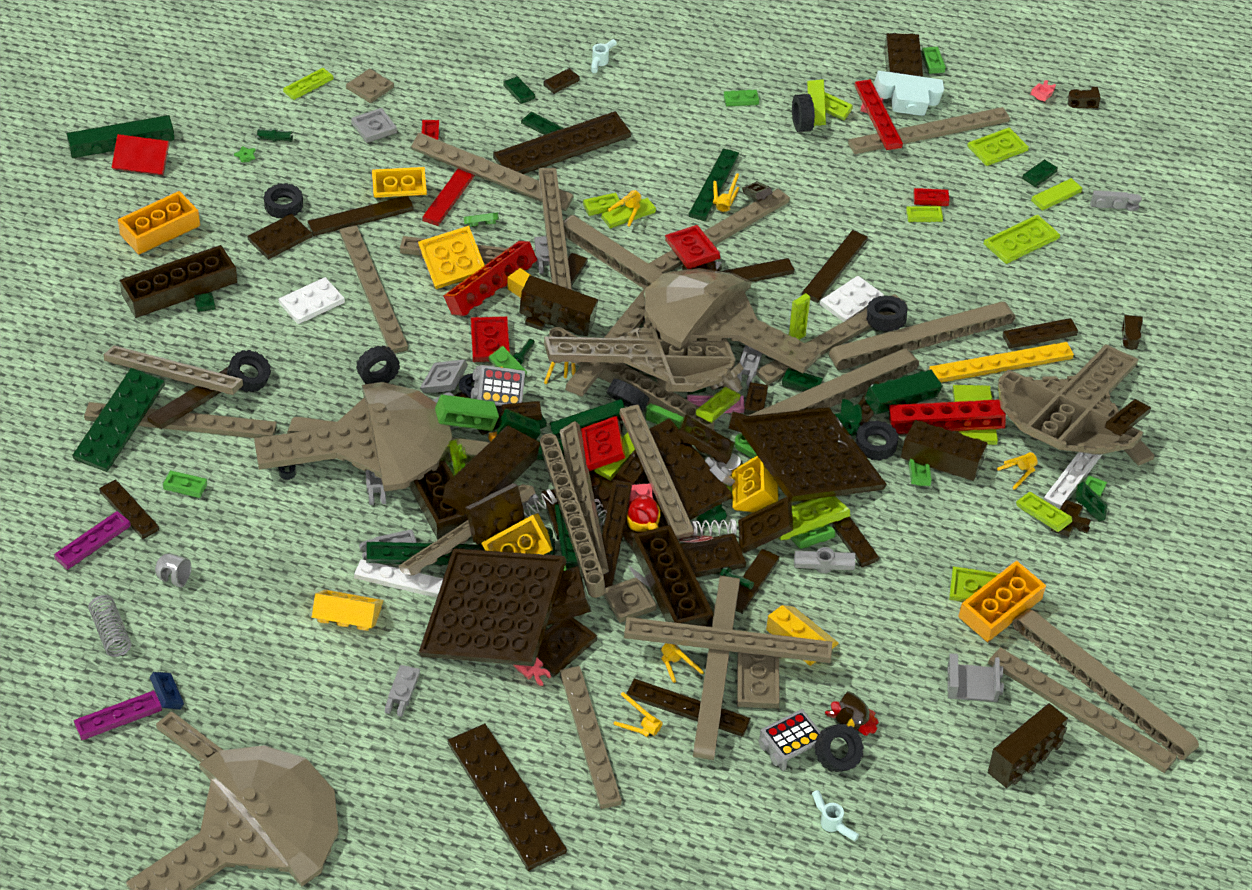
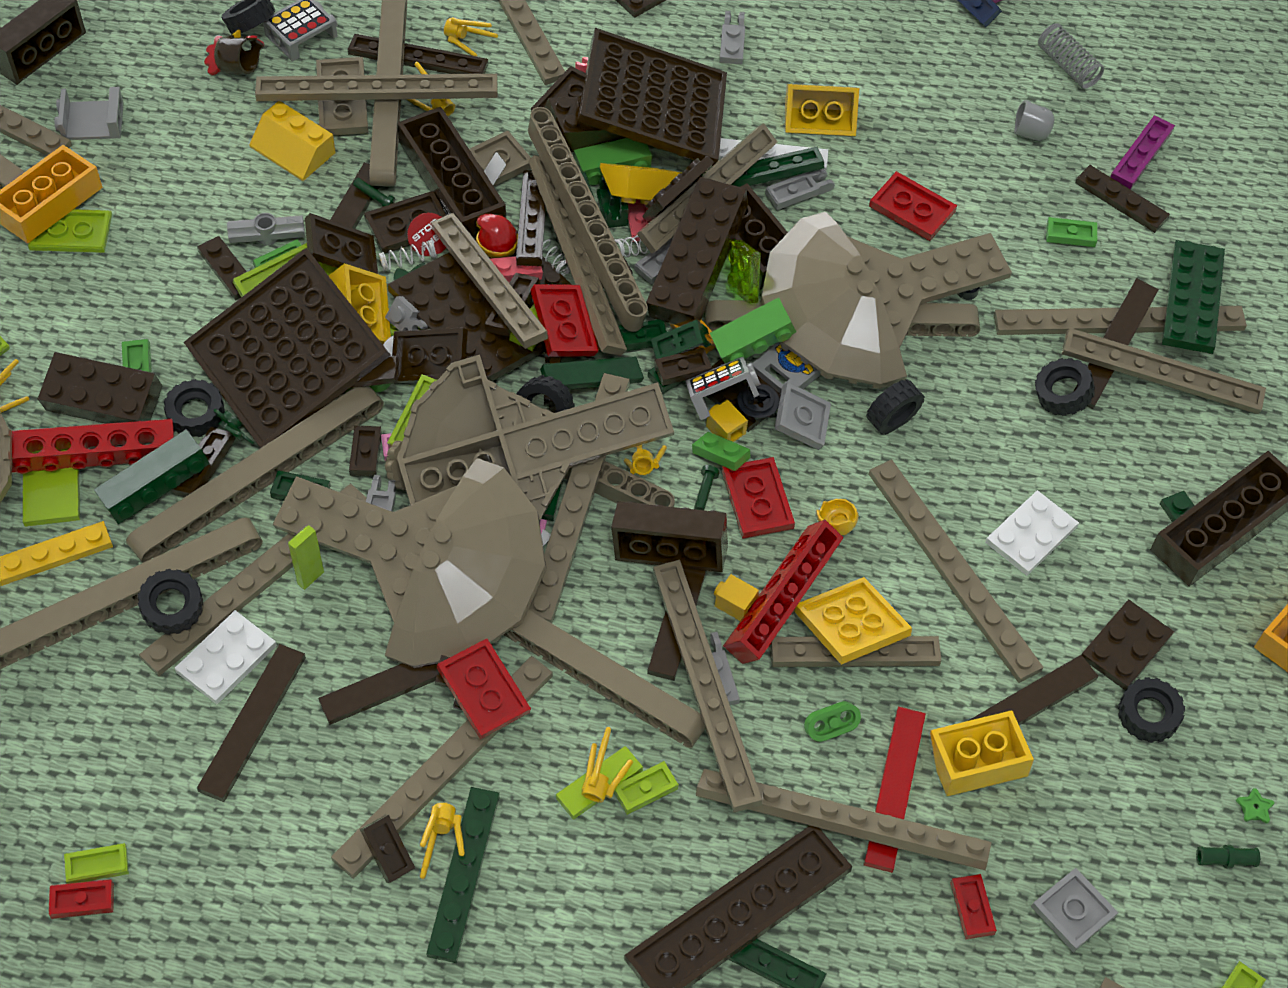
camera: 170 degrees right, 10 degrees up
none -> yellow hair [816,498,859,536]
none -> red plate [869,171,957,241]

